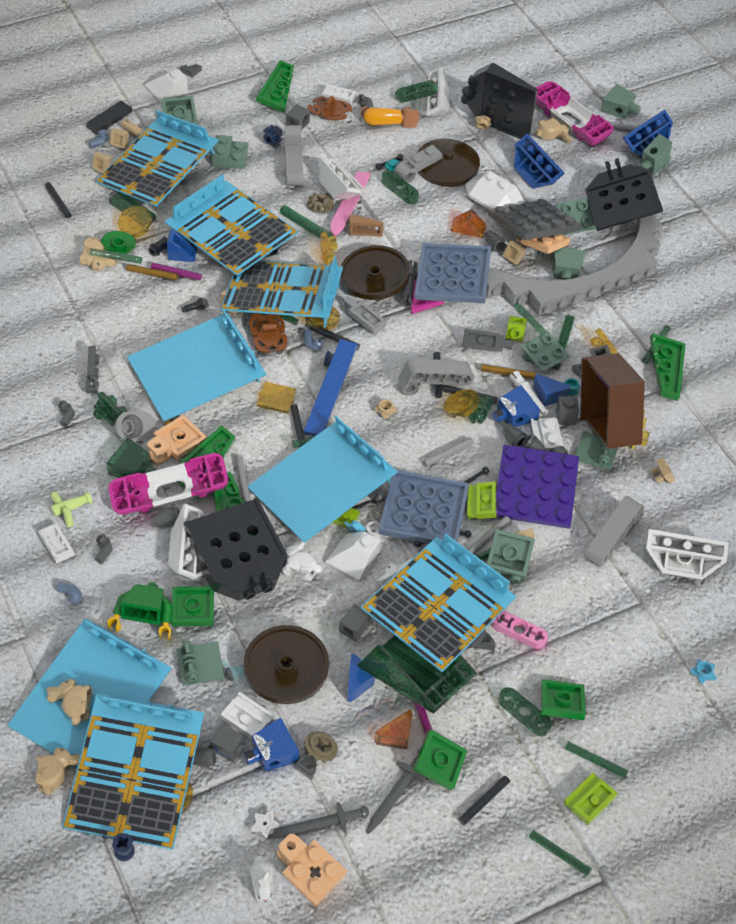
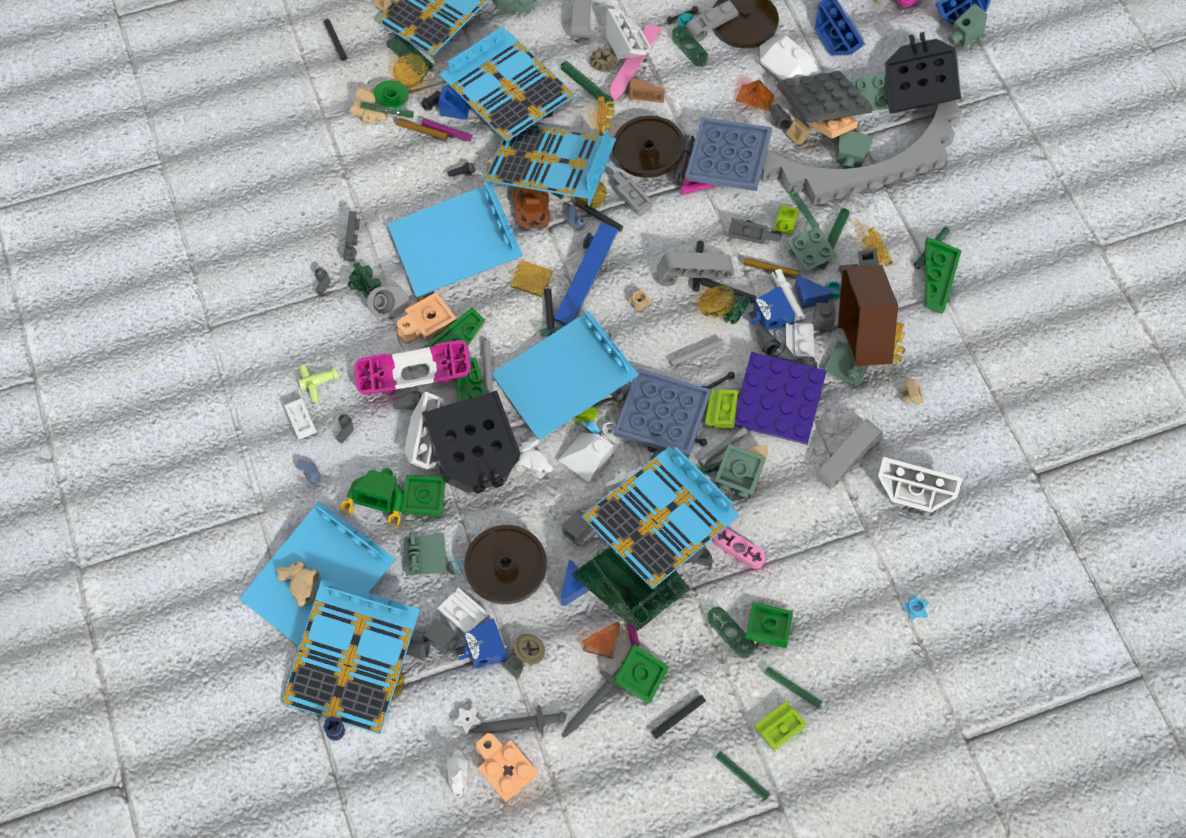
camera: 10 degrees right, 10 degrees up
tan animal [36,748,80,795] -> none
clear green torso [106,438,157,478] -> none

